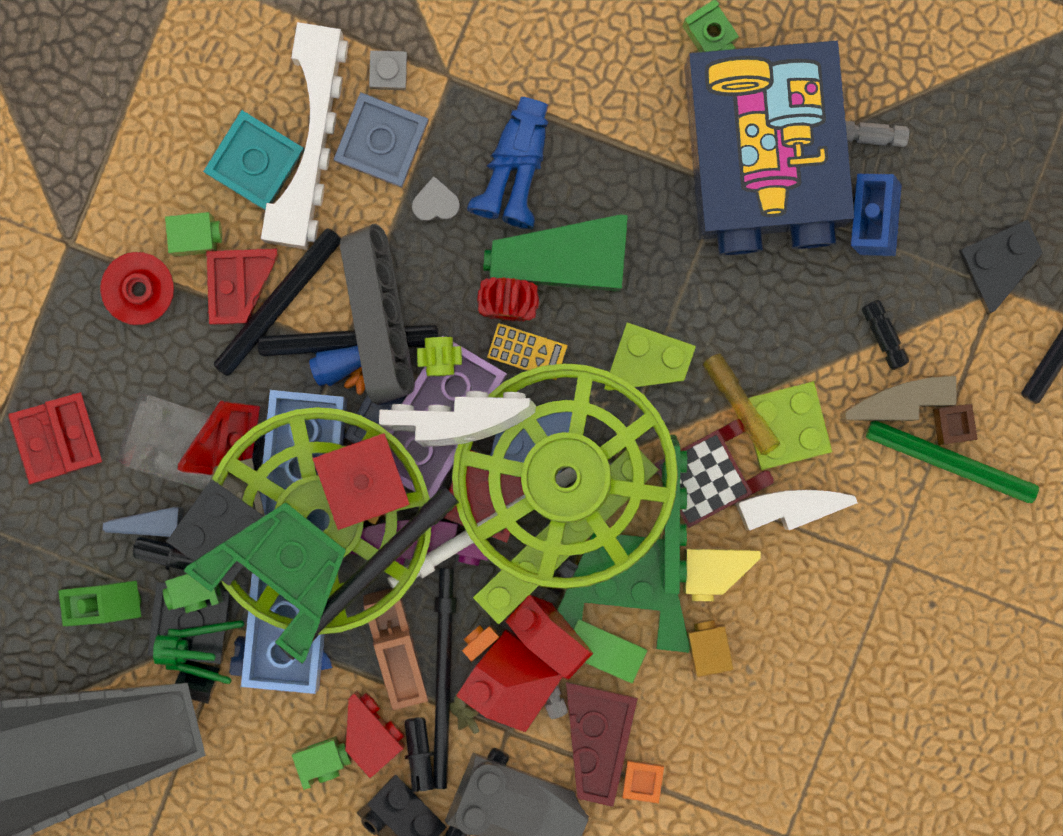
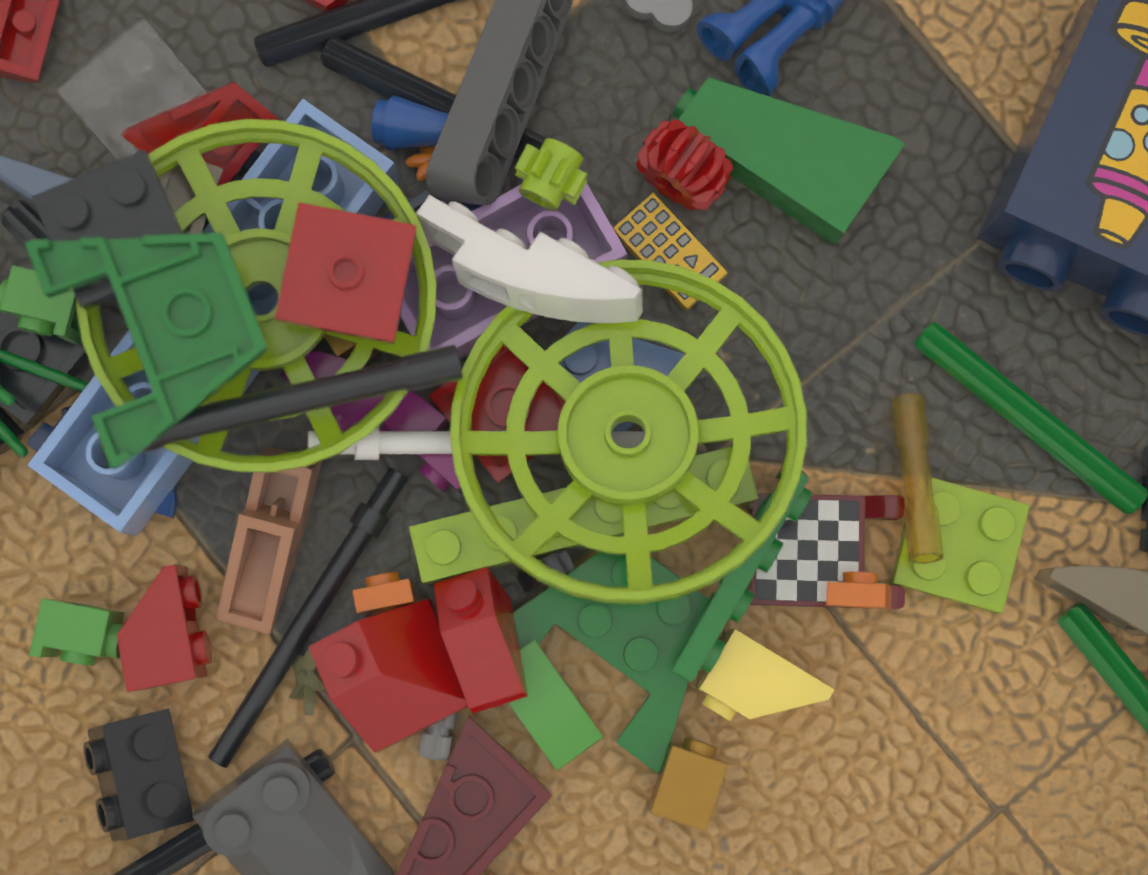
camera: 30 degrees right, 5 degrees down
black axle [404,717,435,792] -> none
lime wing [604,322,696,391] -> none
white slope [735,490,858,531] -> none
none -> orange plate [826,571,892,609]
none -> green axle [914,322,1148,514]

